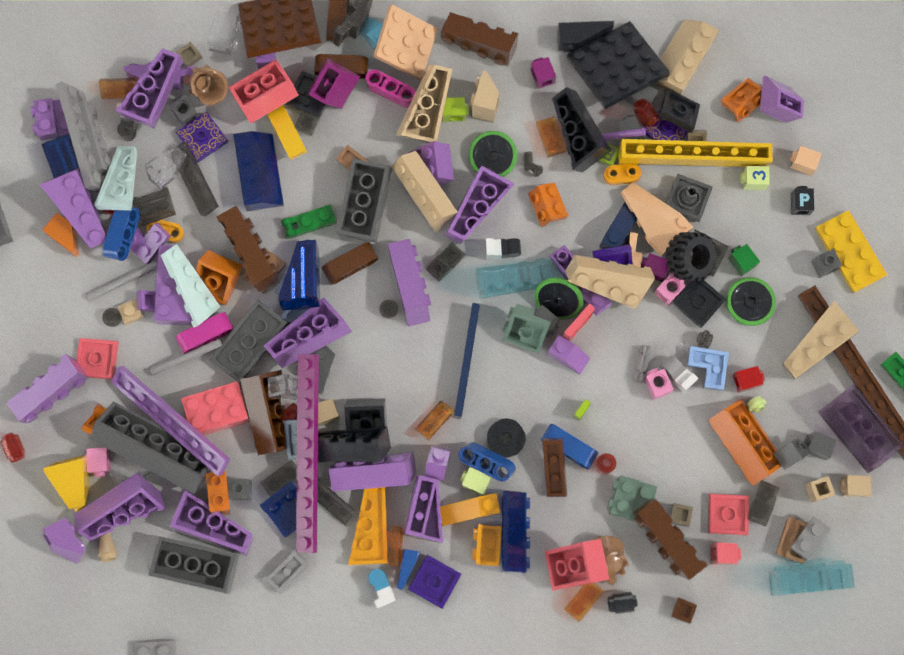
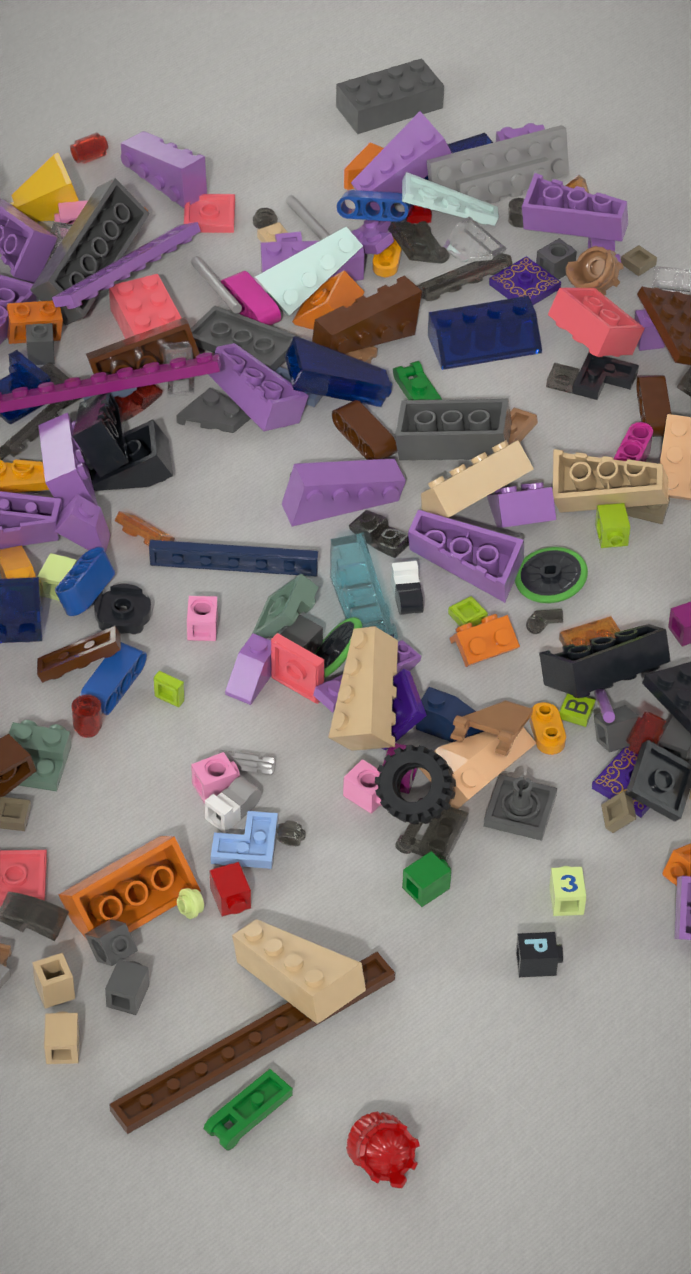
camera: 85 degrees right, 30 degrees down
yellow slope [267,105,307,160] -> none
magenta slope [309,58,360,109] -> none
tan brick [318,398,340,427] -> none
tan slope [470,70,500,123] -> none
yellow brick [618,139,773,167] -> none
light nougat slope [627,232,643,267] -> none
black plate [672,280,727,328] -> none
black wheel [726,277,776,326] -> none
light nougat brick [790,146,822,176] -> none
dark grey brick [811,249,842,278] -> none
yellow plate [815,210,887,293] -> none
clear purple slope [818,384,904,473] -> none
none -> bright pink brick [187,596,218,641]
none -> lime tile [448,596,488,627]
none -> medium nougat flag [451,701,533,756]

